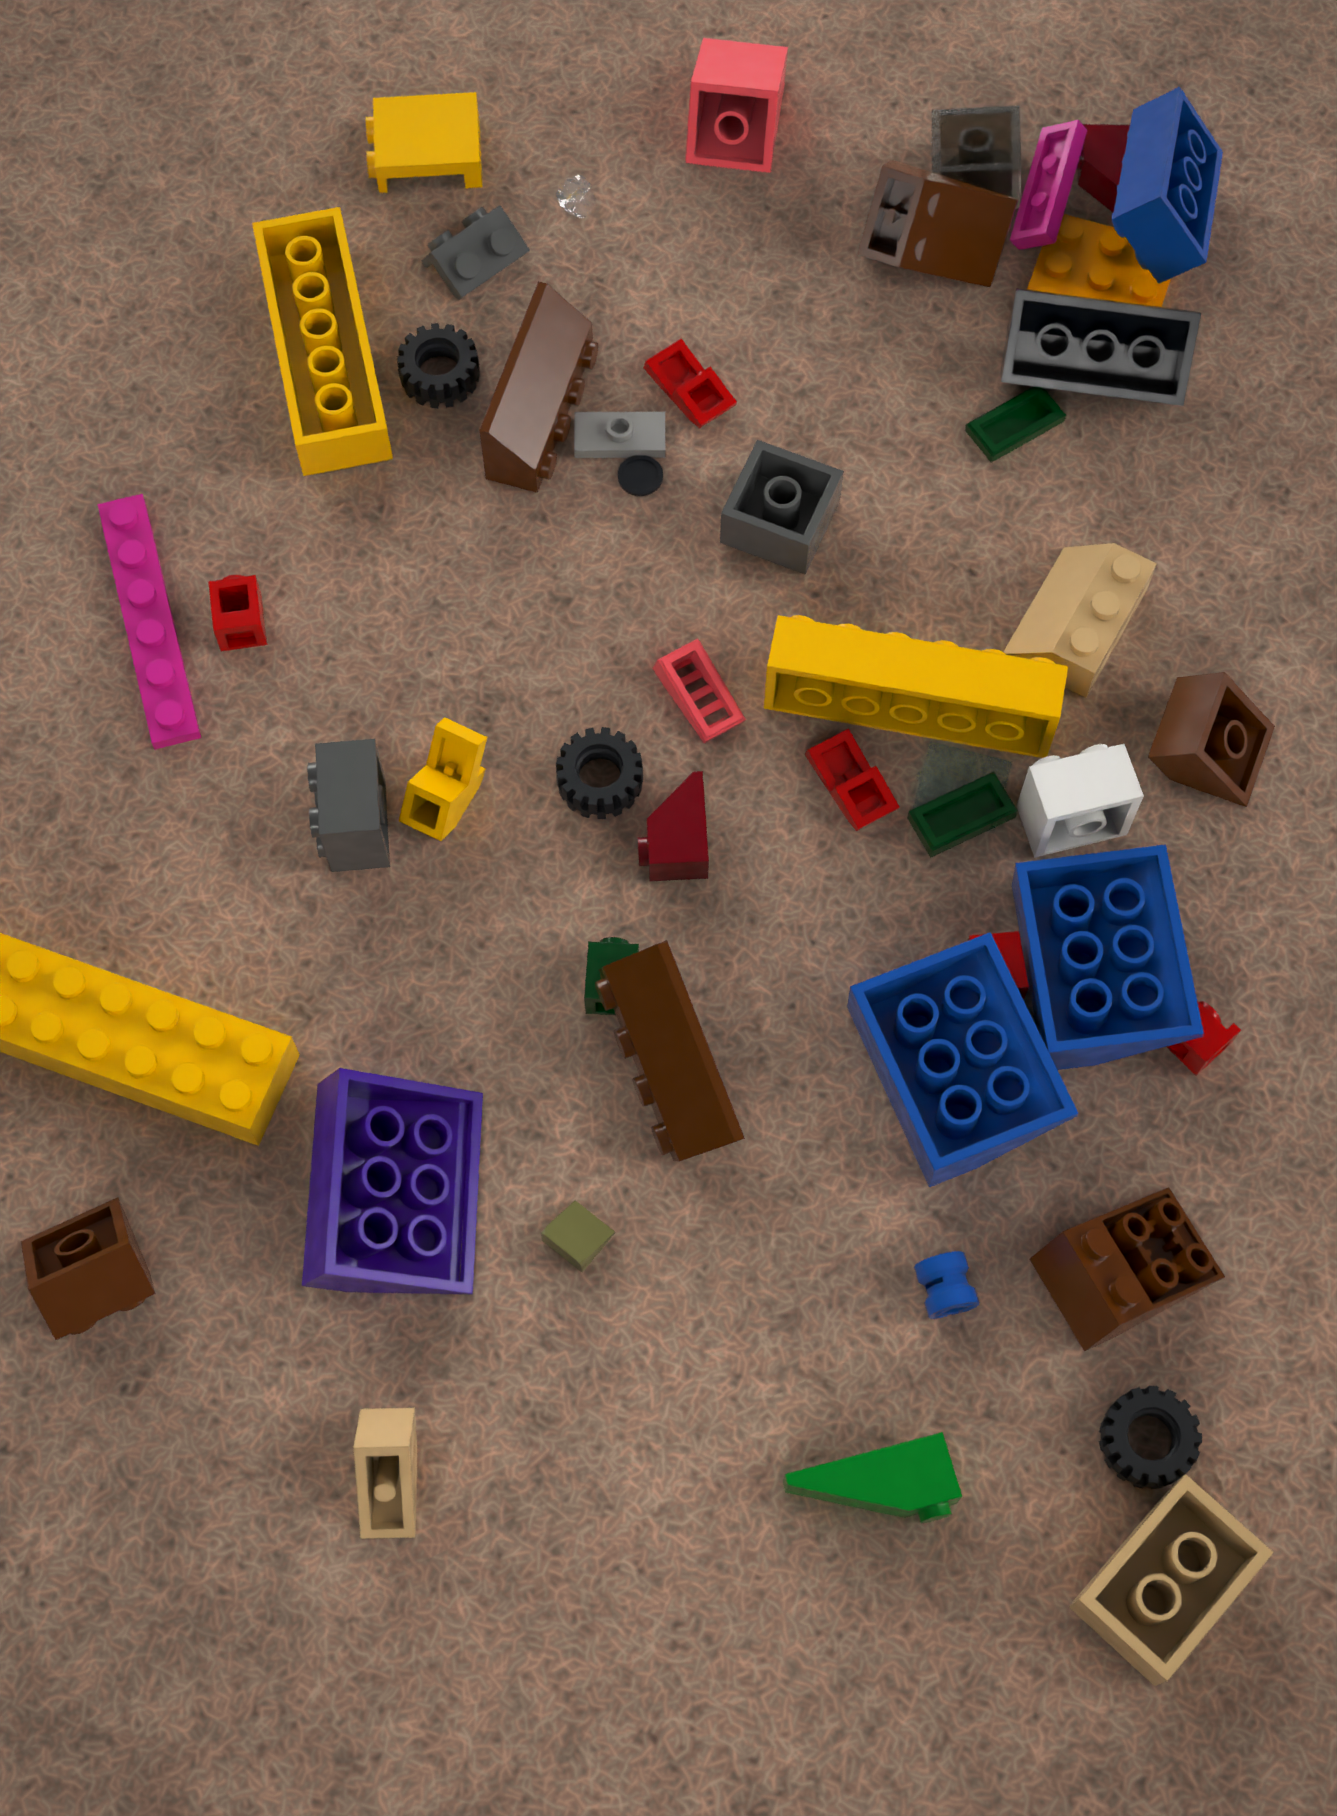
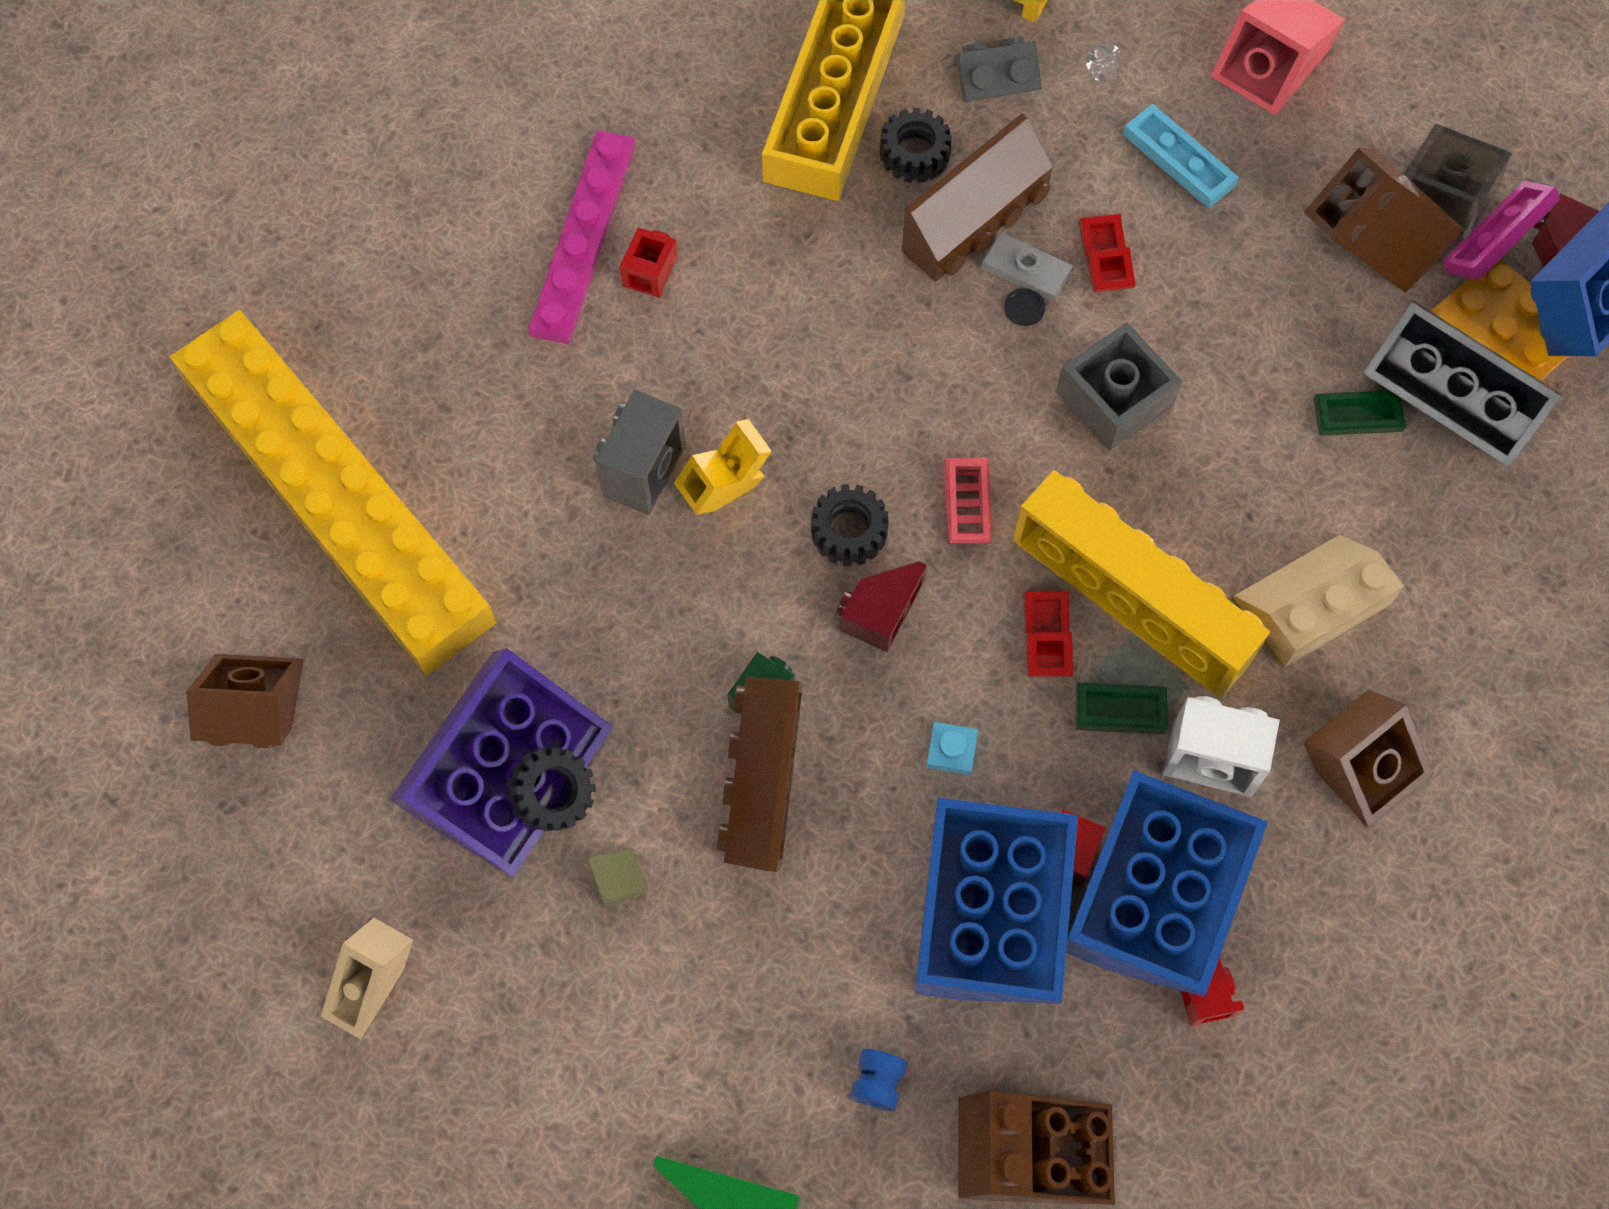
camera: 30 degrees right, 0 degrees up
none -> black tyre [506,748,596,831]
none -> medium azure plate [926,722,978,776]
none -> medium azure plate [1123,104,1239,209]

